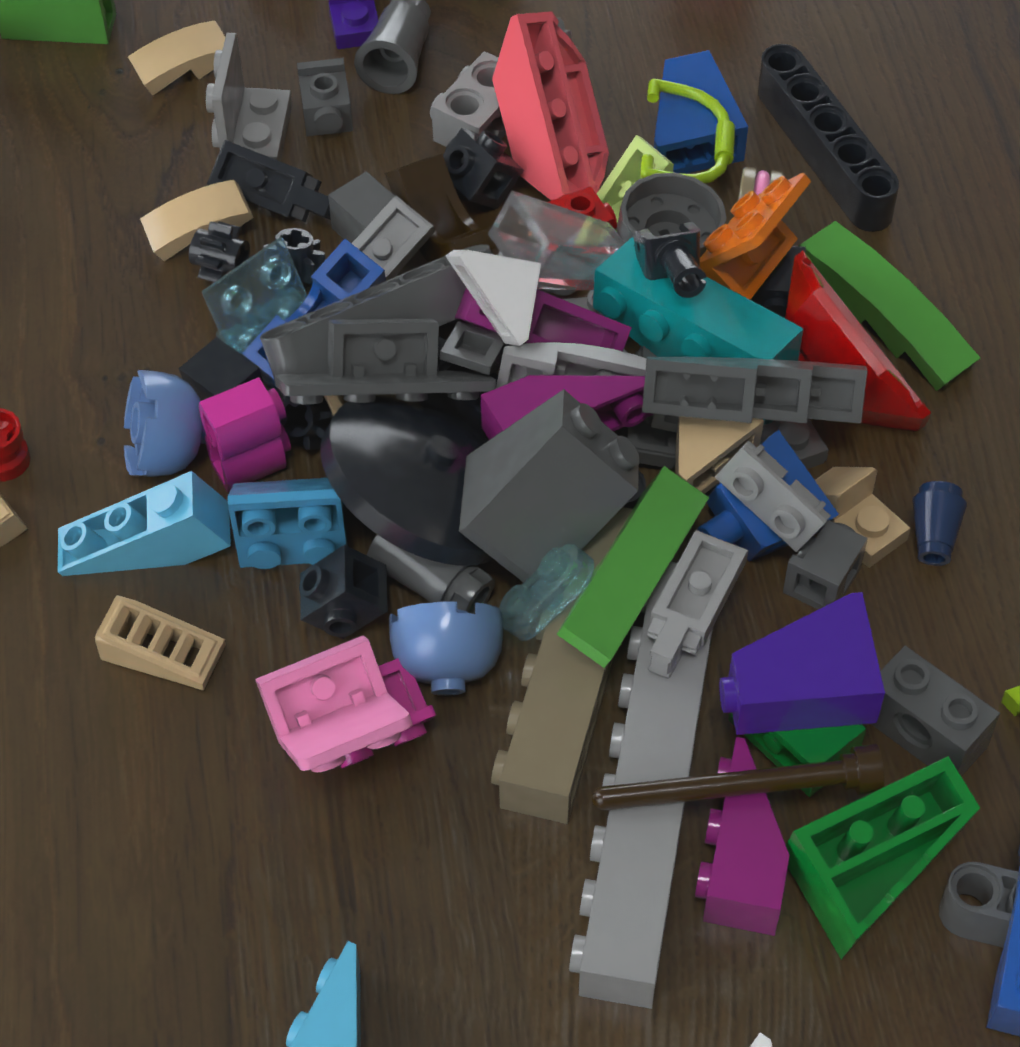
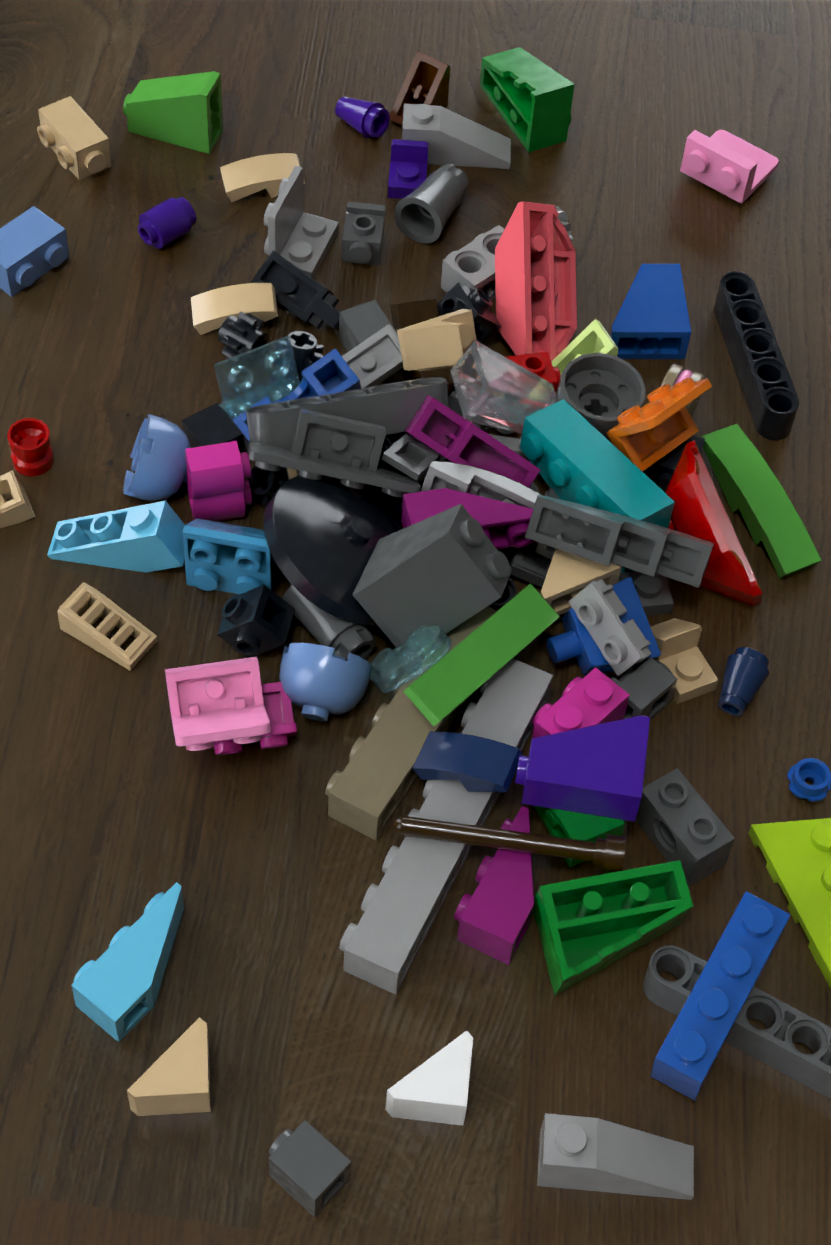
camera: 10 degrees right, 0 degrees up
white slope [446,250,541,346] -> none
black piece [634,222,707,298] -> none
lime piece [640,79,735,184] -> none
light grey hinge [647,530,748,678] -> none
none -> dark purple brick [138,197,196,249]
none -> tan slope [397,309,478,371]
none -> dark blue slope [413,731,523,792]
none -> dark pink brick [530,667,630,746]

